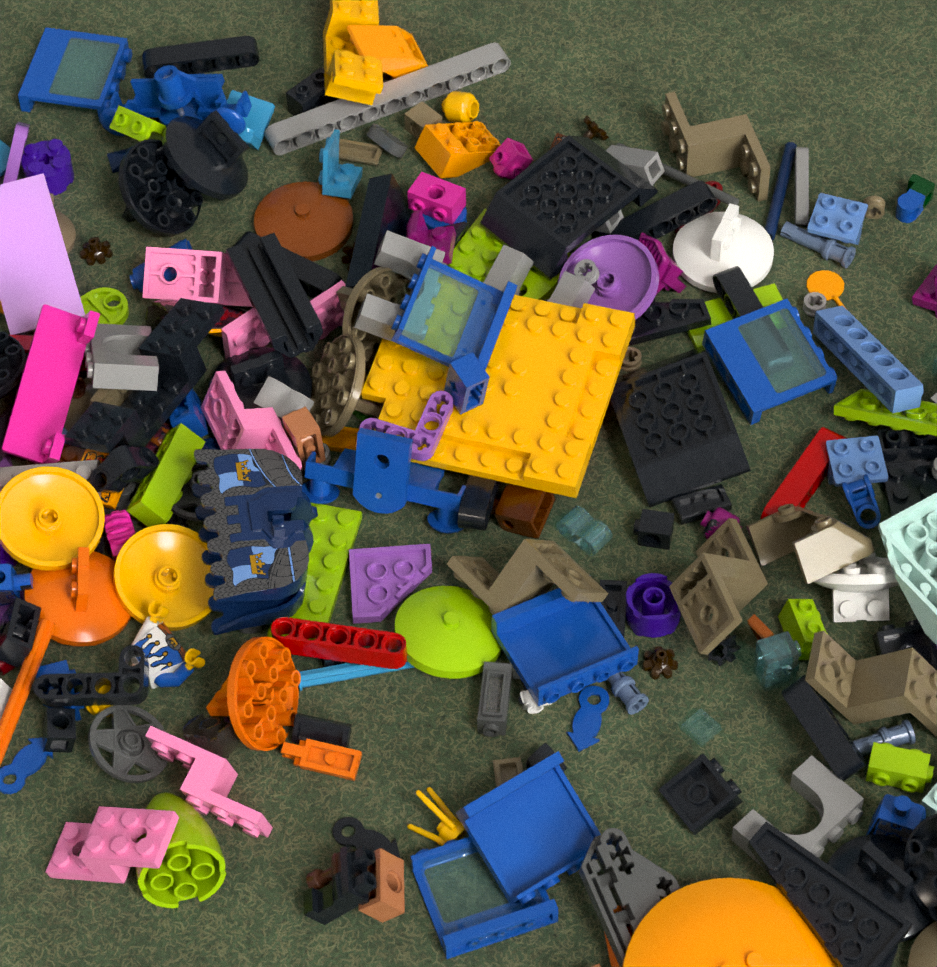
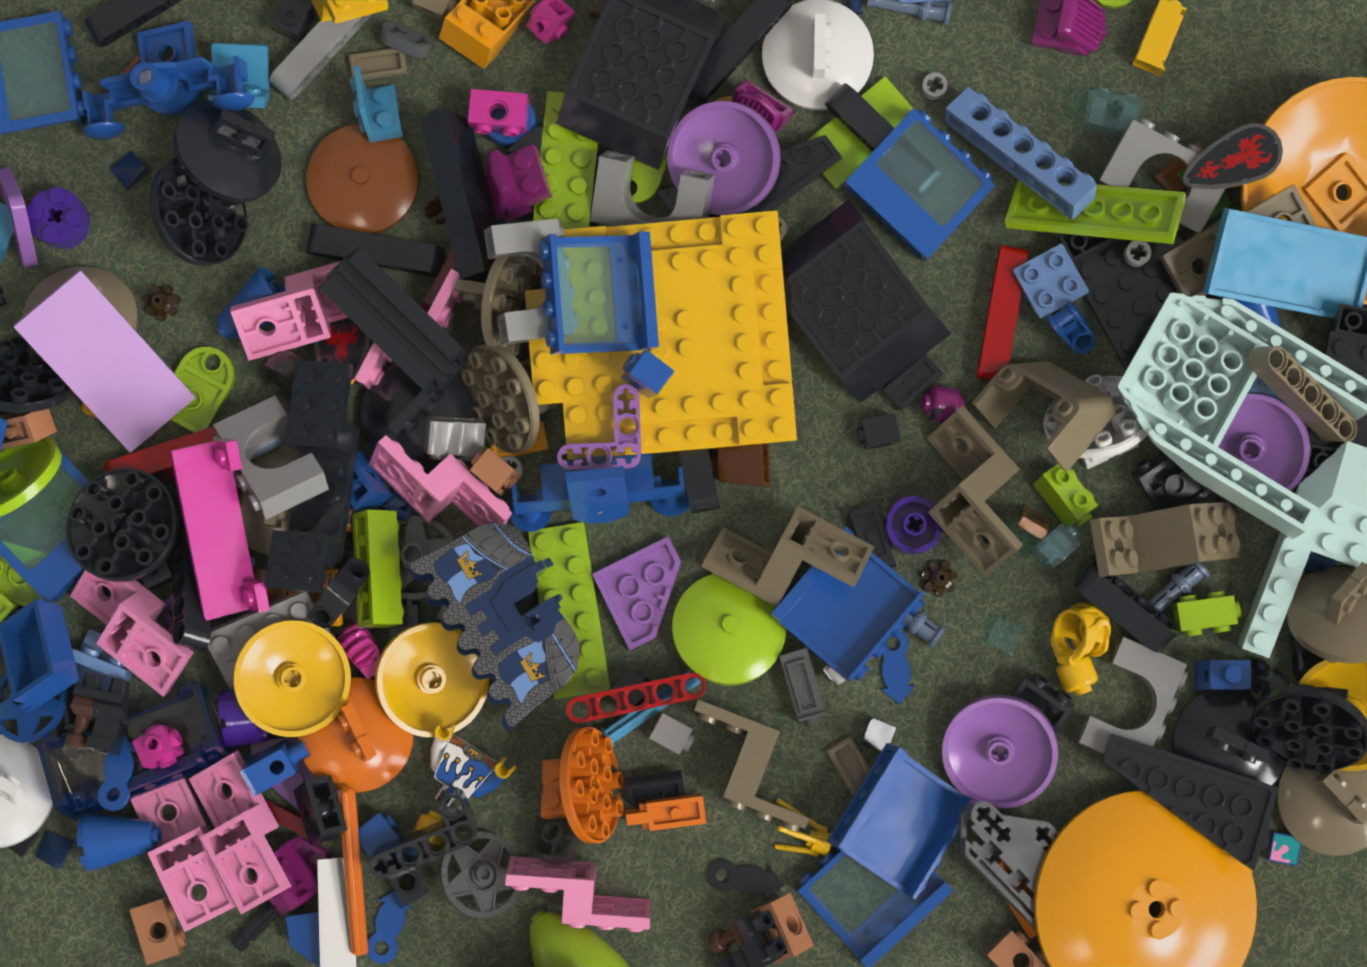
camera: 20 degrees left, 30 degrees up
lime panel [110,106,166,142] -> none
clear light blue axle [556,506,613,556] -> none
light grey bush [574,259,600,285] -> none
light orange piece [807,270,846,308] -> none
none -> light grey brick [649,713,695,755]
none -> dark tan bracket [694,700,810,832]
none -> medium lavender dish [942,695,1058,809]
none -> yellow helmet [1050,602,1111,666]
none -> yellow head [1056,655,1098,696]

